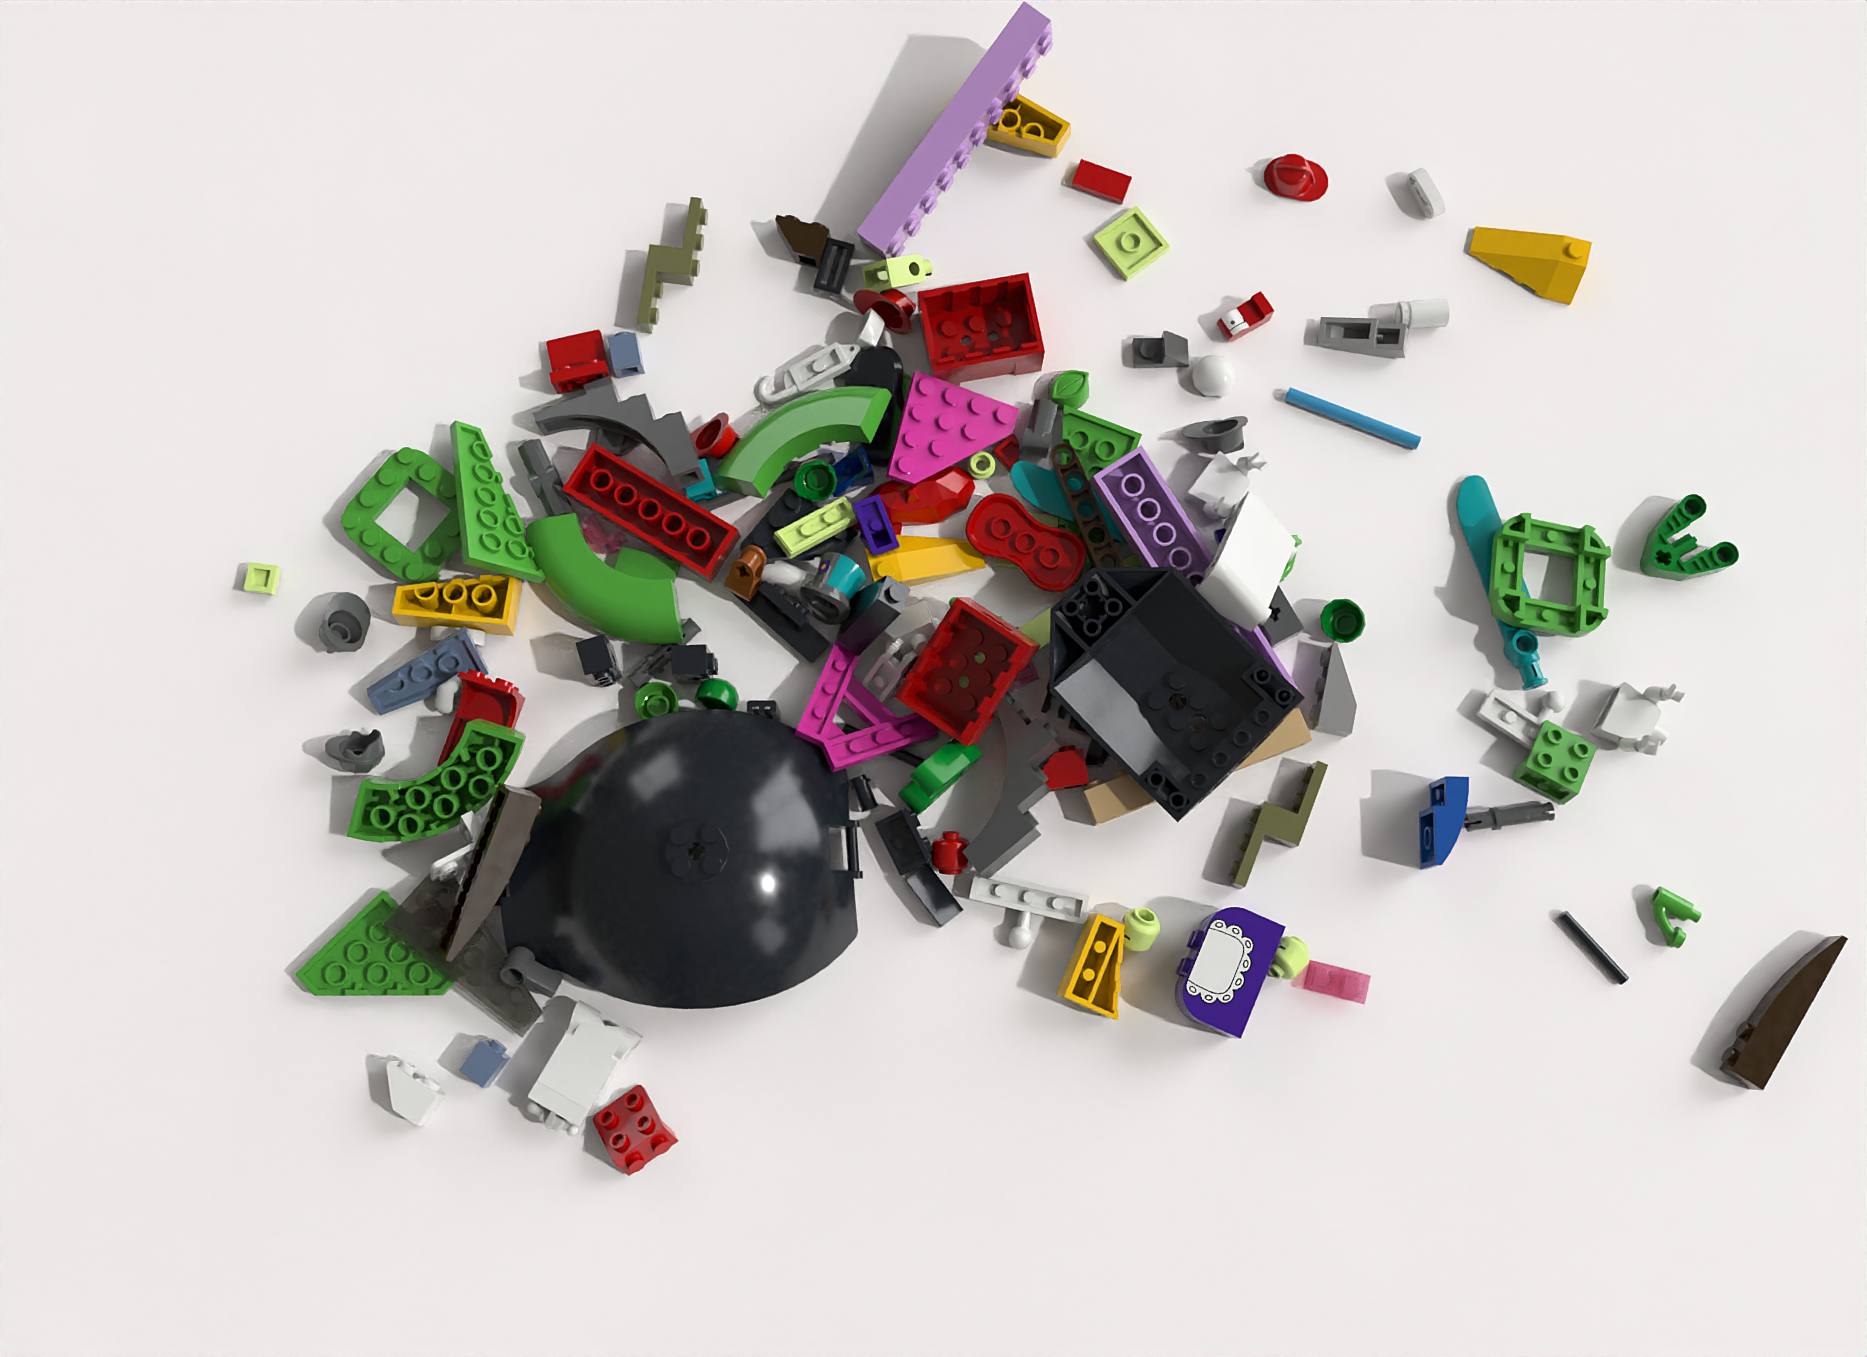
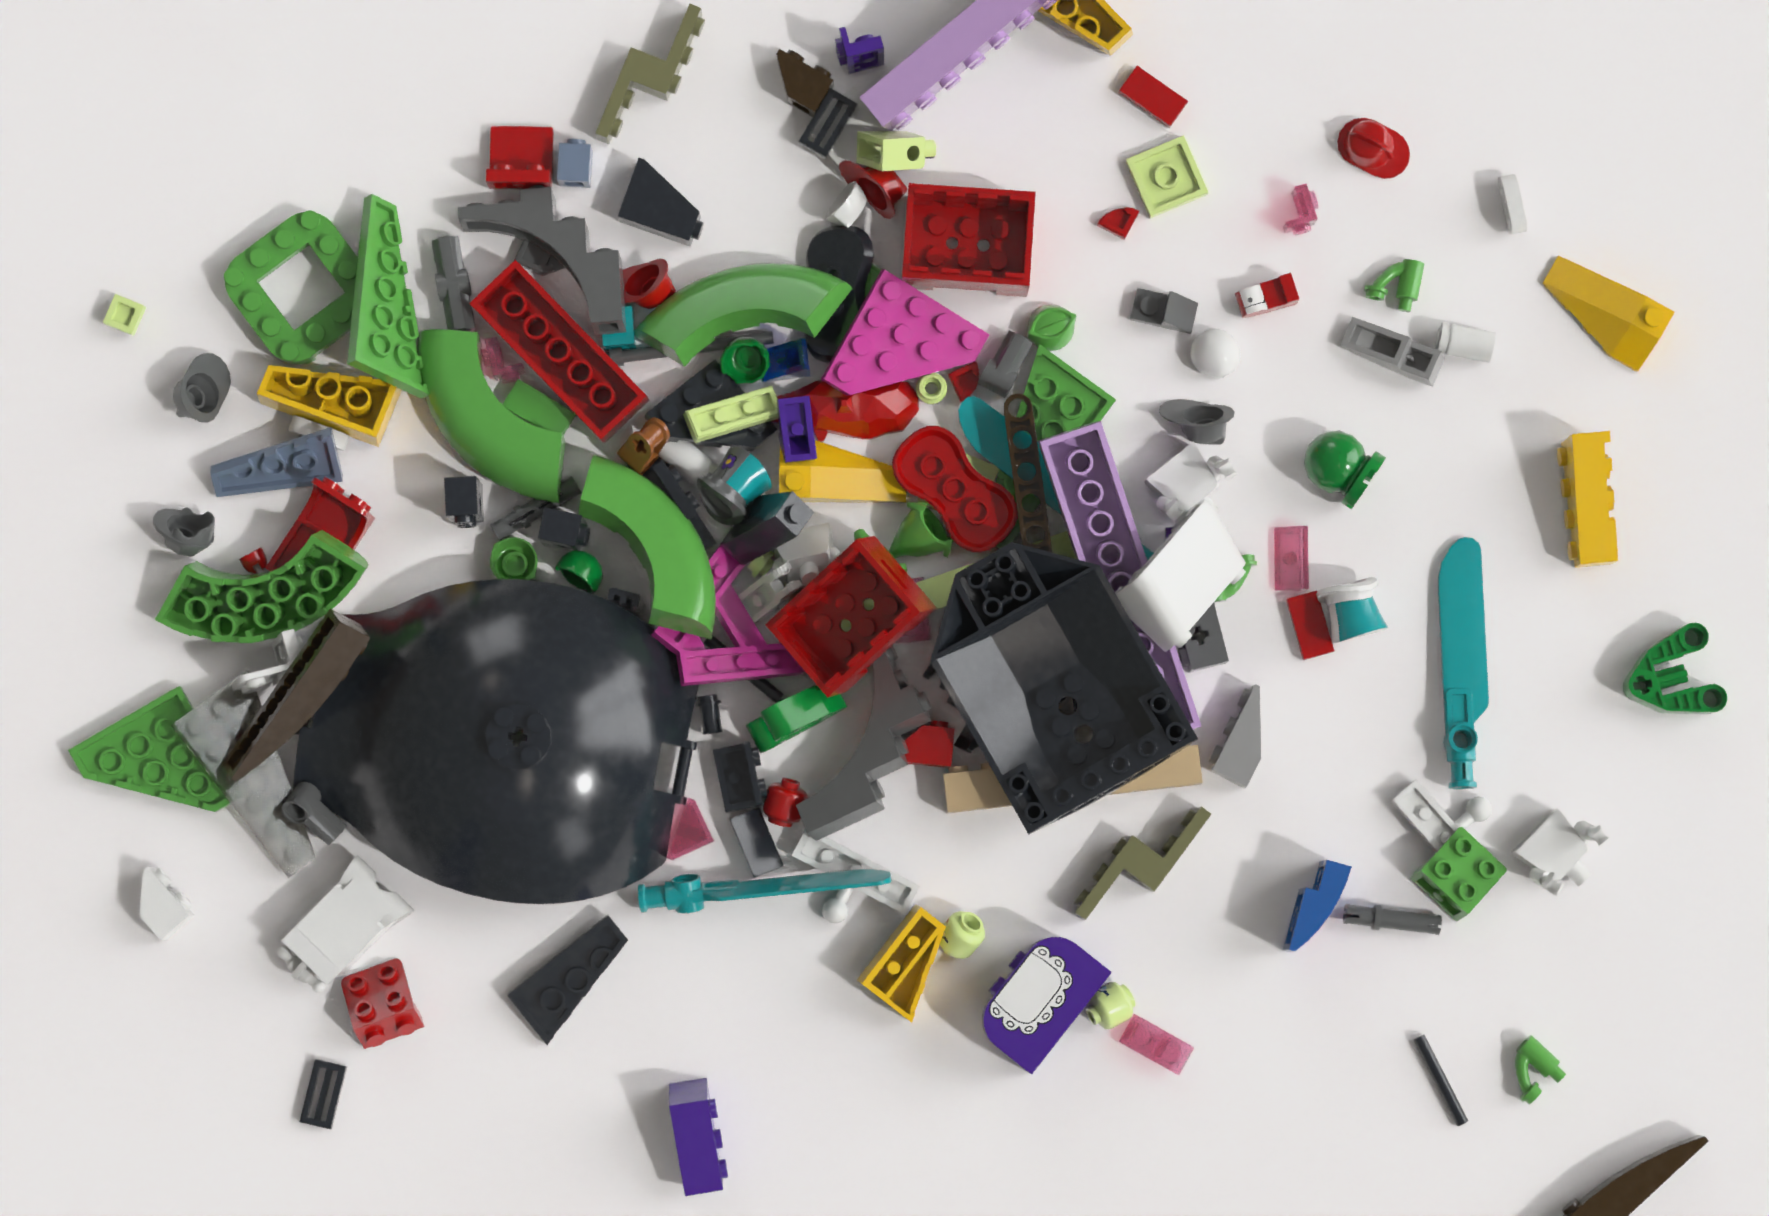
camera: 15 degrees right, 5 degrees up
white arm [435,674,462,714] -> none
sand blue brick [459,1039,511,1088] -> none
white plate [758,342,861,405] -> none
dark azure piece [1285,387,1421,450] -> none
green hair [1320,598,1366,643] -> none
bright green plate [1489,513,1611,638] -> none
none -> red hinge [239,547,267,574]
none -> black tile [299,1059,348,1130]
none -> black wing [507,914,628,1045]
none -> bright green brick [578,454,716,639]
none -> black slope [618,158,704,247]
none -> teal piece [638,869,892,914]
none -> clear pink slope [667,798,715,861]
none -> dark purple wedge [669,1078,728,1196]
none -> yellowish green plate [747,551,774,578]
none -> dark purple bracket [835,27,885,75]
none -> bright green hat [889,502,953,558]
none -> red tile [1097,207,1140,240]
none -> clear pink slope [1274,526,1309,591]
none -> clear pink bracket [1283,183,1318,236]
none -> red tile [1286,590,1335,660]
none -> green tile [1304,430,1386,509]
none -> hat [1316,577,1389,644]
none -> bright green plant [1364,259,1425,313]
none -> yellow wedge [1557,431,1618,568]

